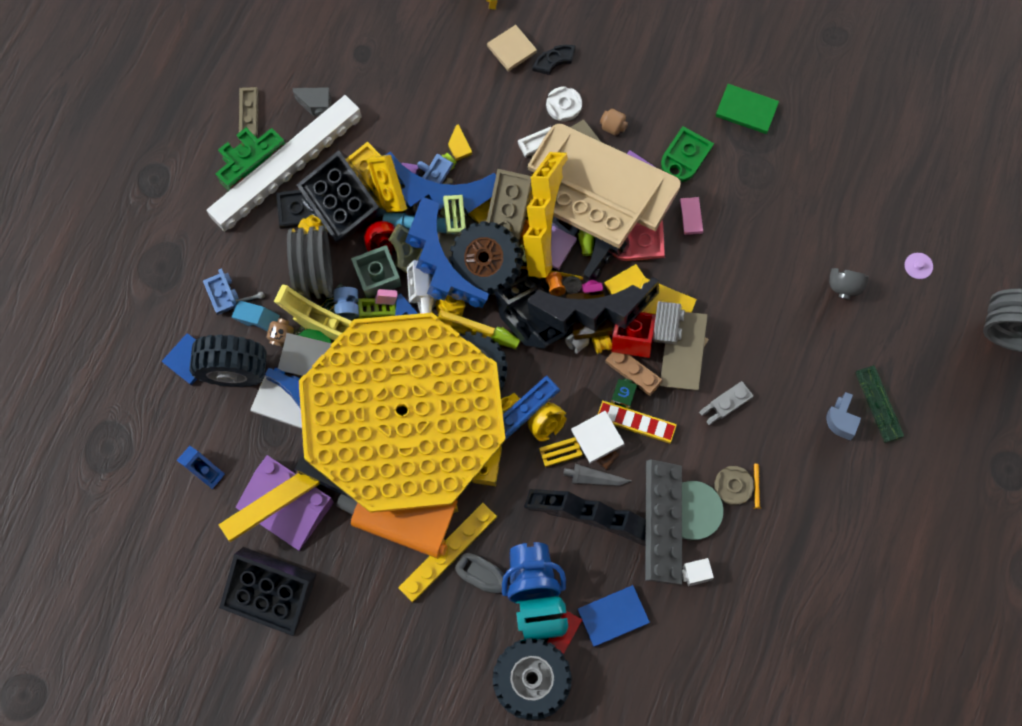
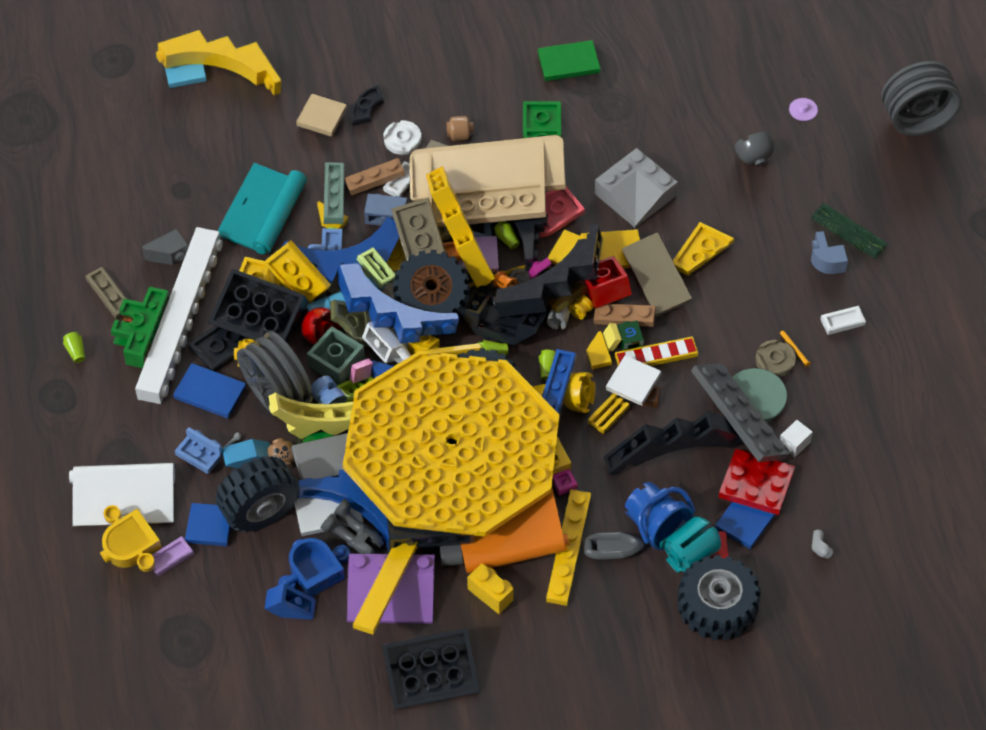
camera: 35 degrees left, 15 degrees down
flat silver bar [563,464,632,486] -> none
light grey brick [653,301,685,345] -> none
bright pink tile [680,197,703,235] -> none
light grey hinge [699,381,753,425] -> none
none -> lime cone [63,332,86,363]
none -> white door [69,463,175,526]
none -> yellow piece [100,505,162,572]
none -> lavender tile [152,536,194,576]
none -> blue tile [173,363,246,419]
none -> teal door [217,163,307,254]
none -> blue piece [278,538,350,597]
none -> dark grey piece [320,498,385,554]
none -> sand green tile [324,162,344,224]
none -> medium nougat plate [344,158,405,196]
none -> sand blue brick [364,194,407,226]
none -> yellow brick [467,563,513,614]
none -> lime cone [539,350,556,381]
none -> dark pink tile [552,469,578,495]
none -> yellow tile [586,331,612,370]
none -> light grey slope [594,148,678,228]
none -> light yellow tile [602,323,622,351]
none -> yellow wing [673,222,734,276]
none -> red plate [718,449,795,515]
none -> light grey arm [812,530,833,559]
none -> white tile [821,306,866,335]

